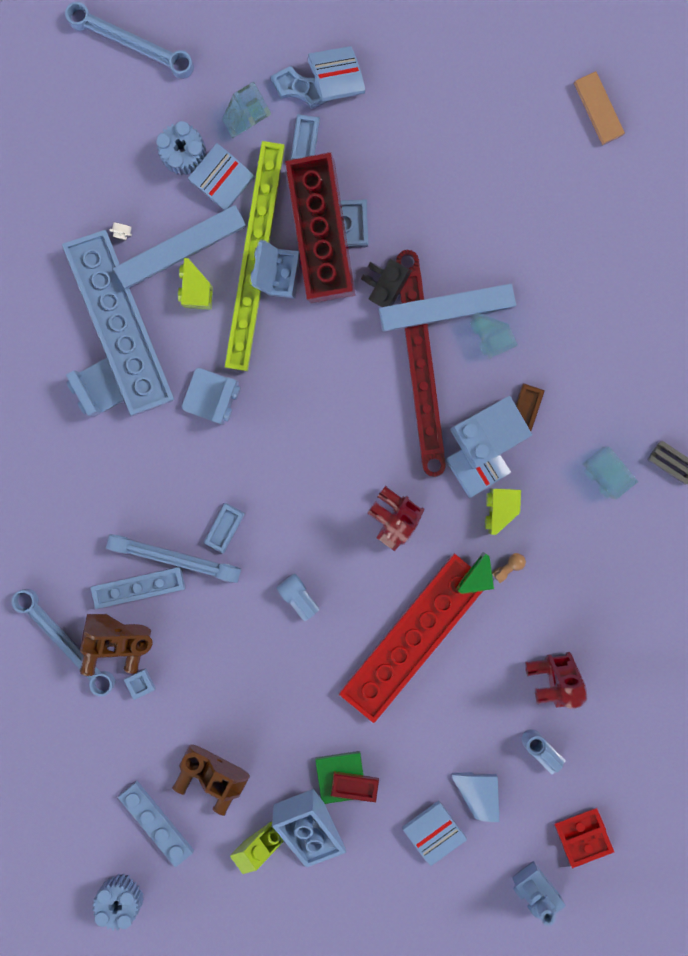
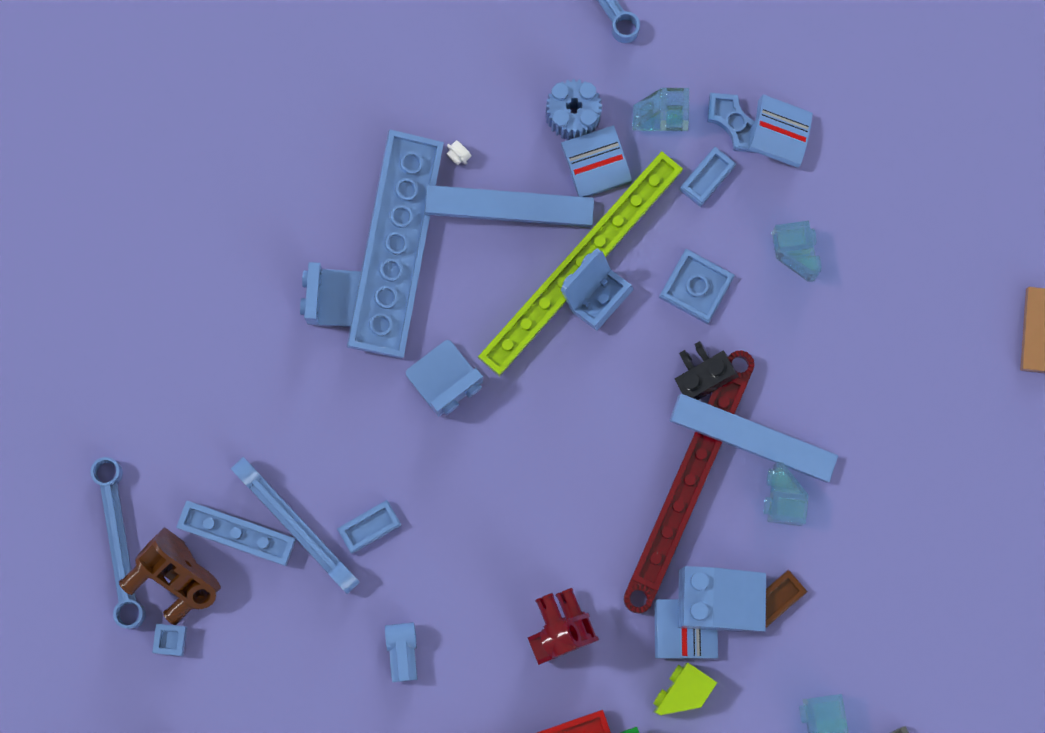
camera: 30 degrees right, 10 degrees down
lime slope [178,258,213,310] -> none
dark red brick [285,152,356,304] -> none
none -> clear light blue slope [772,220,821,282]

